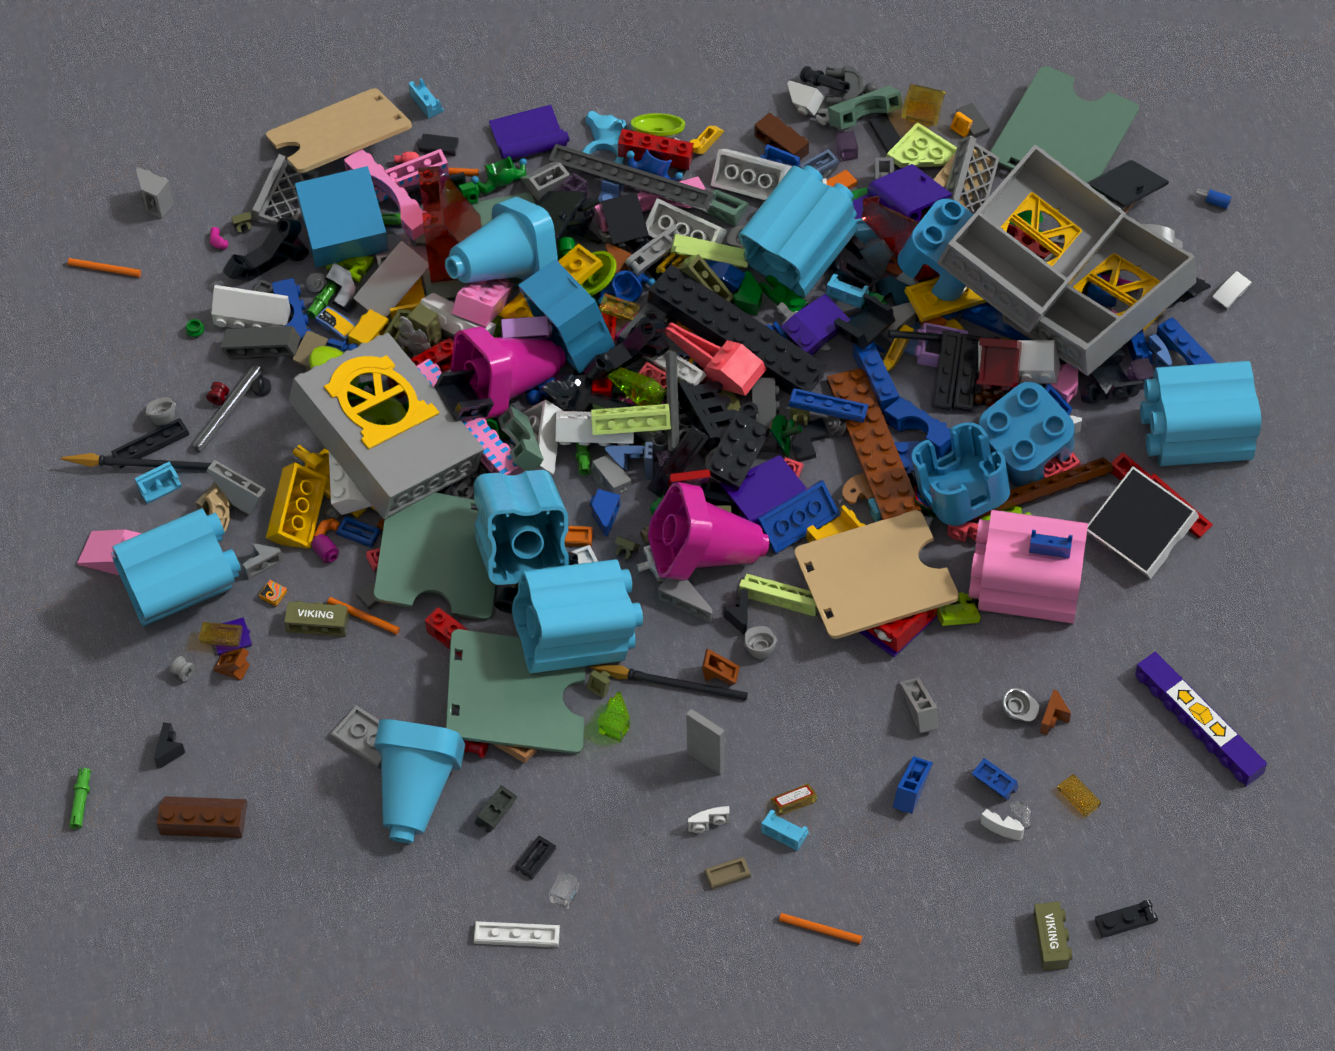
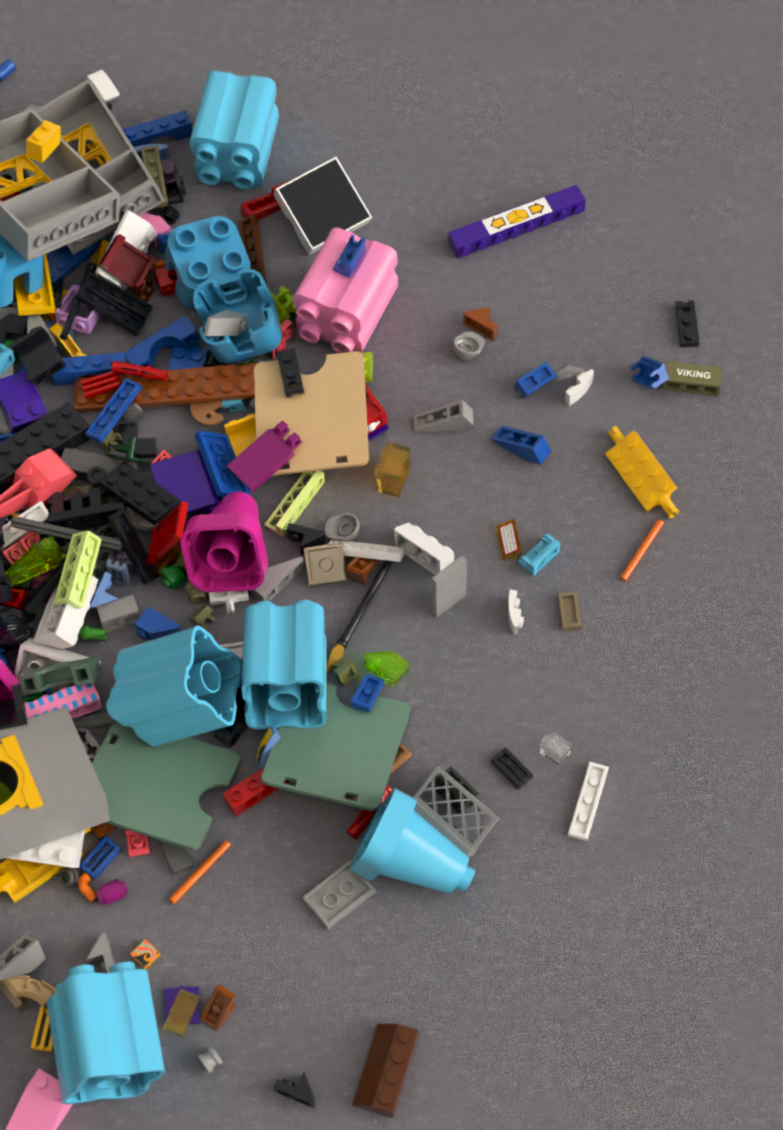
camera: 75 degrees left, 5 degrees up
yellow slope [266,463,327,549] -> none
olive brick [284,601,349,637] -> none
clear yellow plate [1057,774,1101,817] -> none
none -> yellow brick [26,120,61,163]
none -> black bar [55,278,64,308]
none -> red tile [81,371,120,399]
none -> red pin [111,360,168,382]
none -> olive tile [141,145,169,209]
none -> light grey slope [204,309,248,336]
none -> magenta tile [227,420,302,493]
none -> medium blue slope [256,725,281,770]
none -> black plate [277,348,305,398]
none -> dark tan tile [304,542,347,586]
none -> white tile [329,539,405,562]
none -> blue plate [351,673,384,713]
none -> clear yellow brick [374,442,411,498]
none -> white slope [394,523,454,575]
none -> light grey fence [413,766,500,857]
none -> yellow plate [605,426,679,519]
none -> blue hinge [631,356,669,389]

